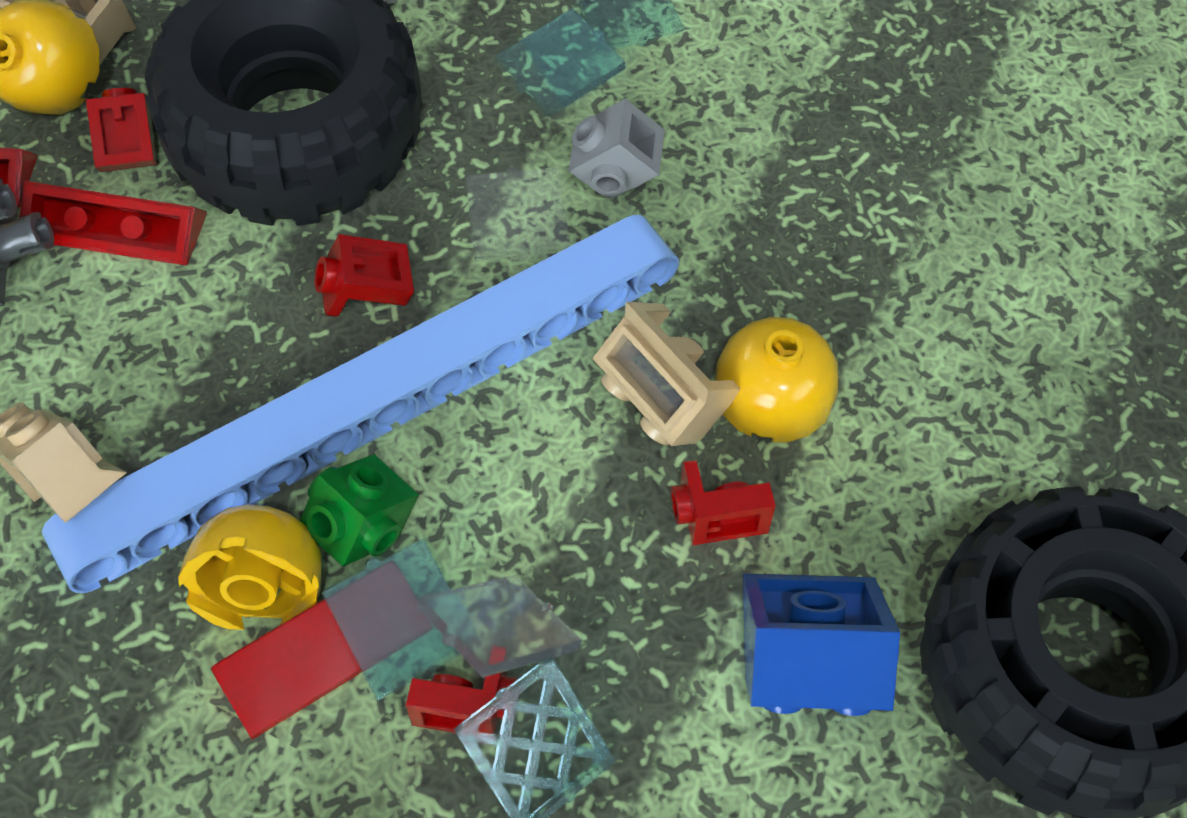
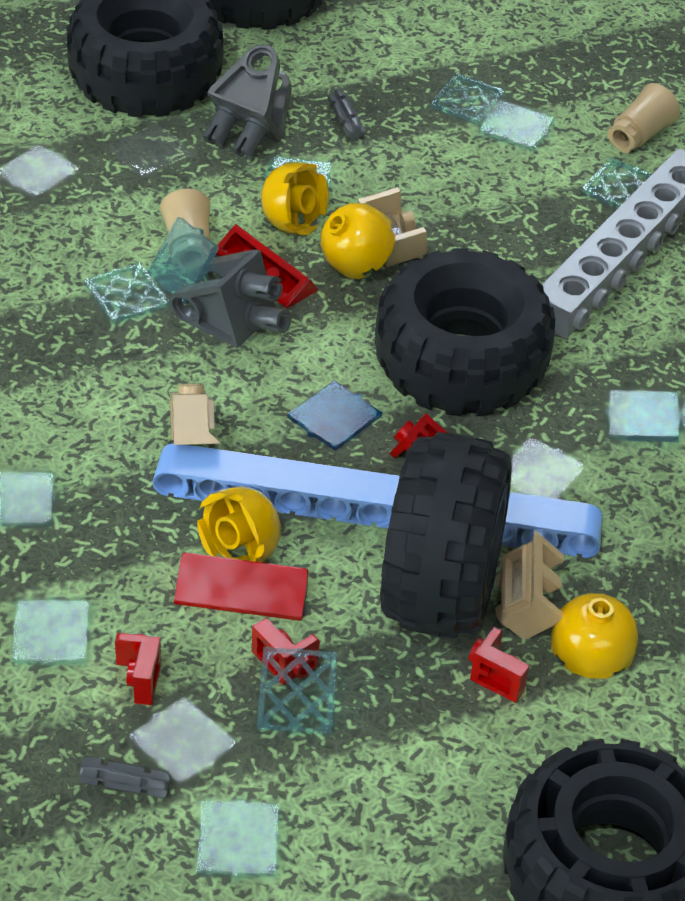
camera: 40 degrees right, 15 degrees down
red slope [19,181,207,266] -> none
red bracket [85,87,158,172] -> none
green brick [300,454,419,567] -> none
clear light blue piece [321,539,478,700] -> none
clear piece [417,575,582,678] -> none
light grey brick [569,98,665,199] -> none
blue slope [743,573,900,716] -> none
none -> piece [287,380,382,451]
none -> black tyre [380,432,512,639]

